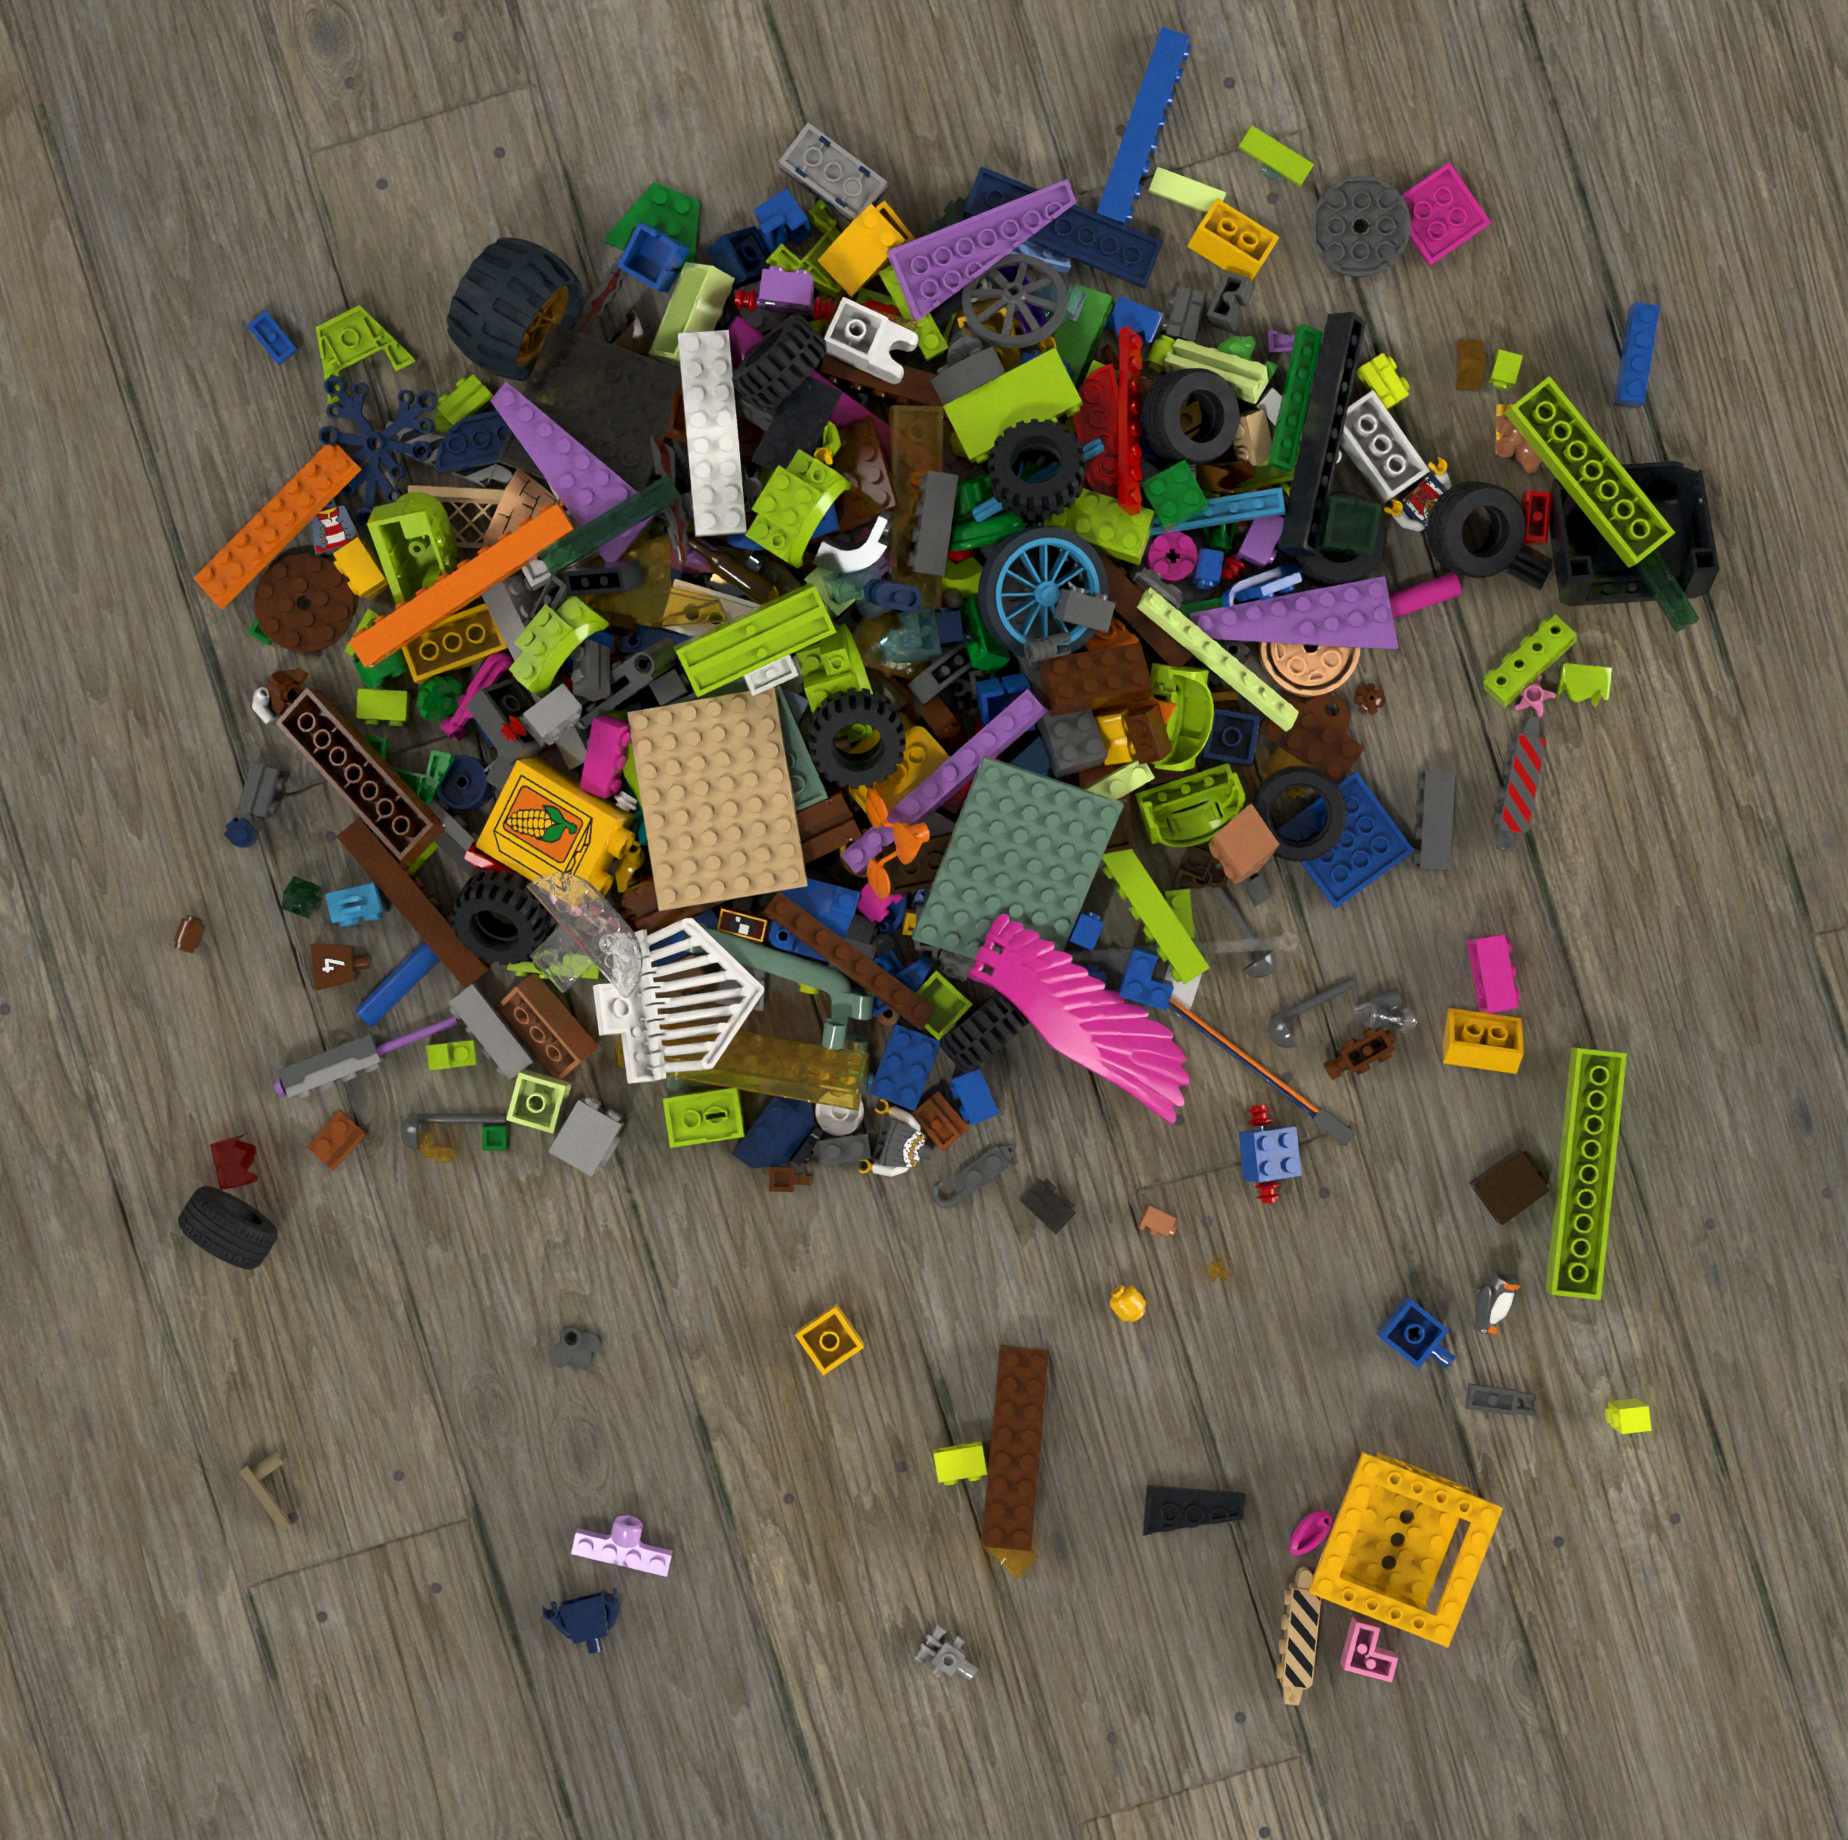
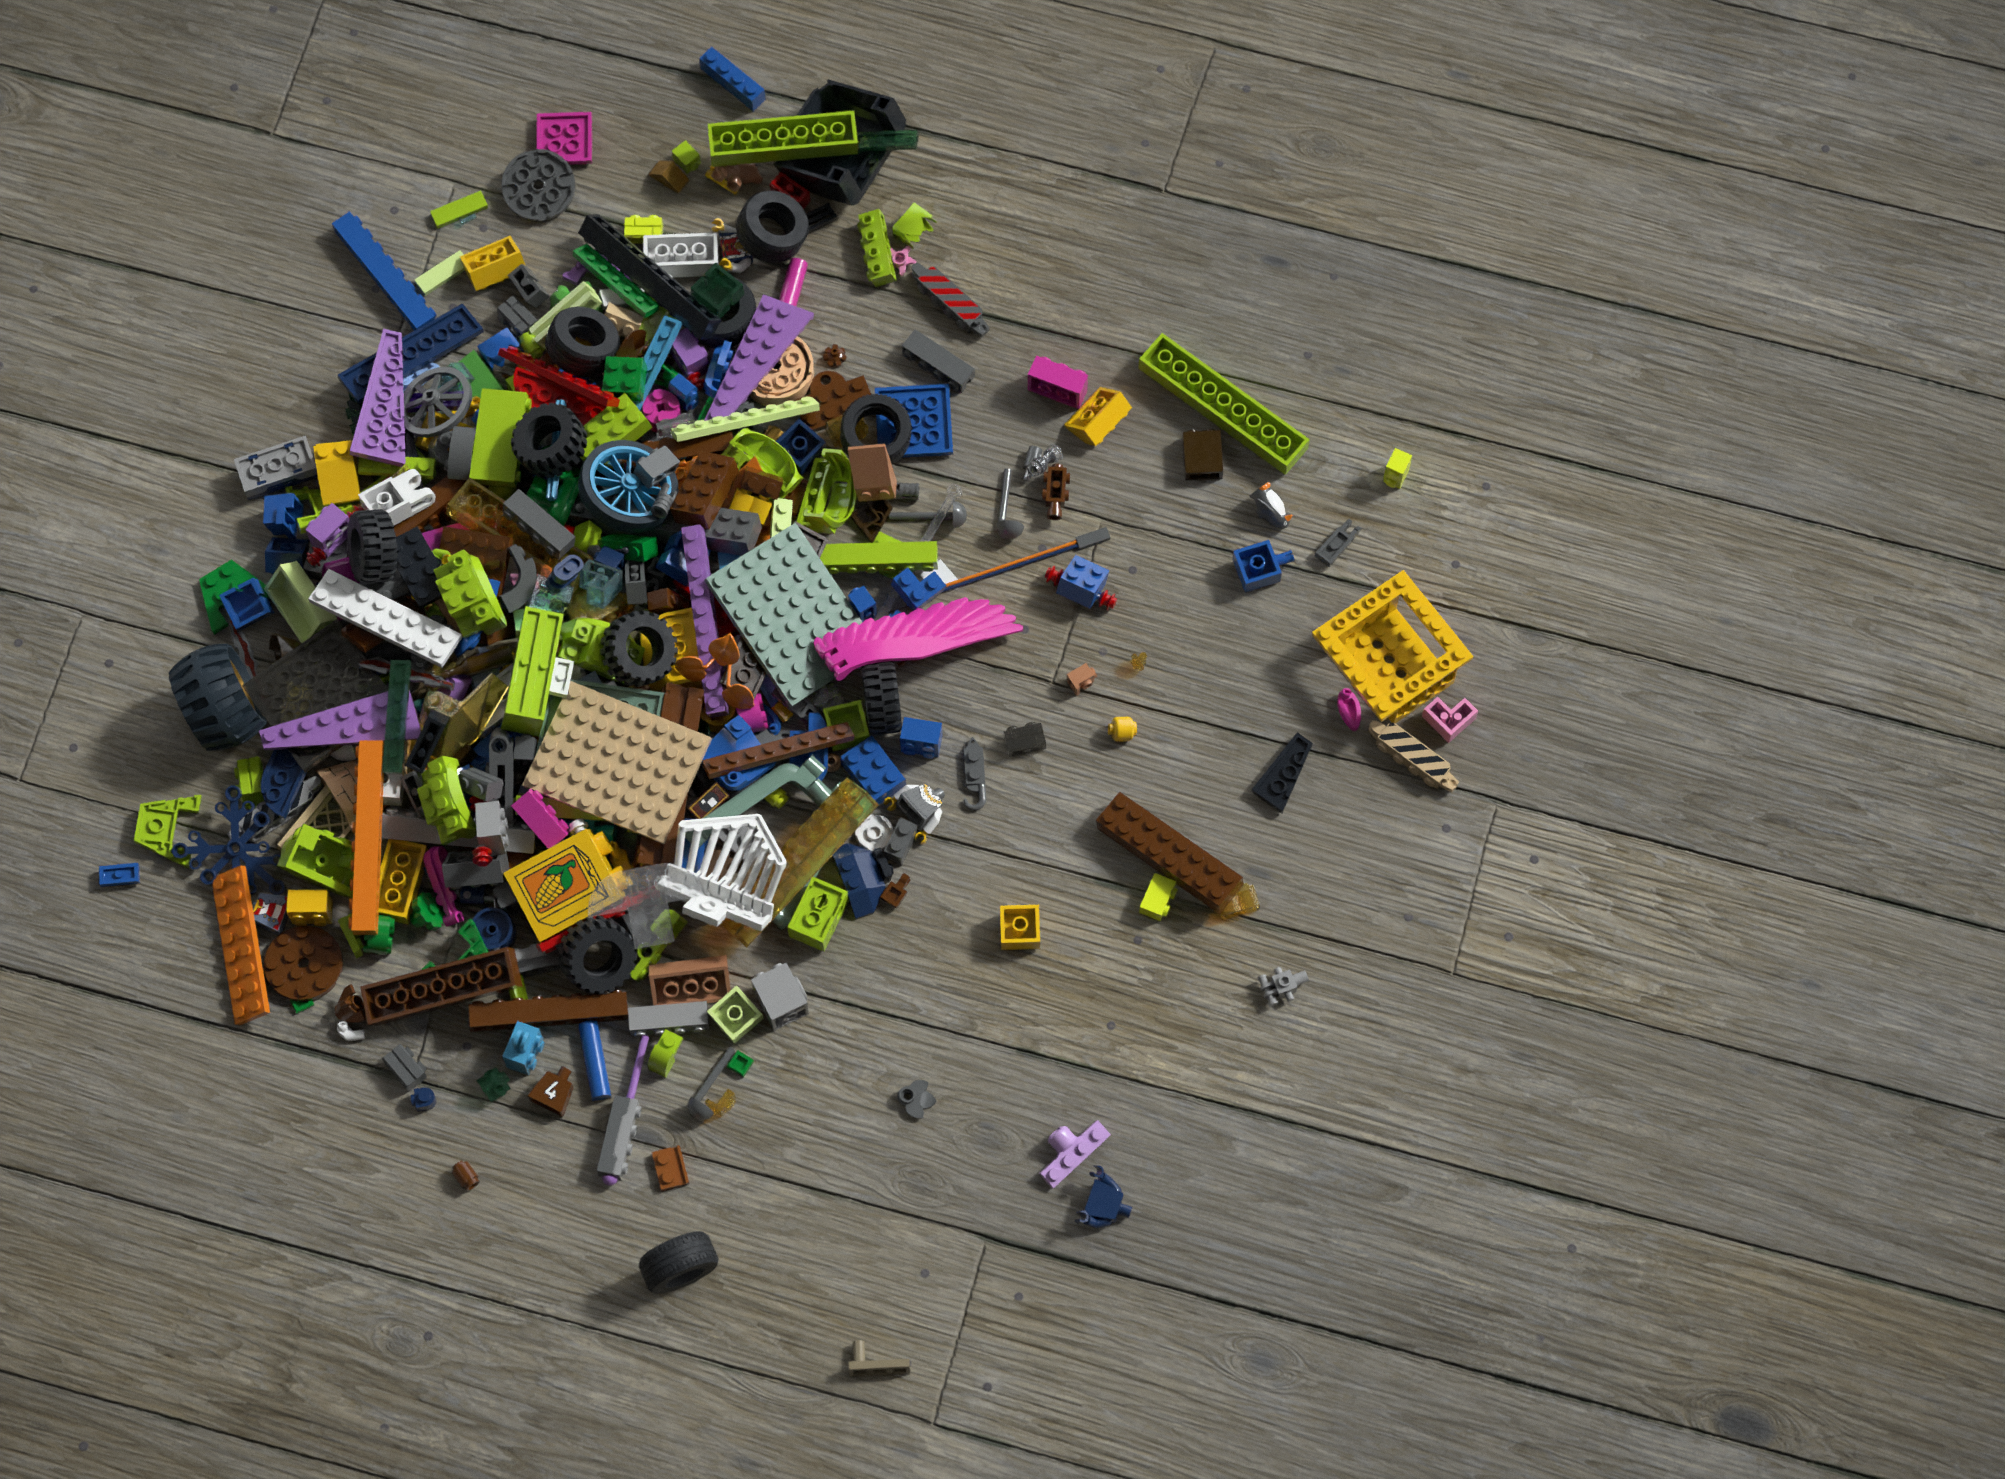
camera: 55 degrees left, 20 degrees down
clear red piece [210,1133,258,1190] -> none
lime brick [356,689,411,727] -> none
dark orange plate [911,1091,970,1152] -> none

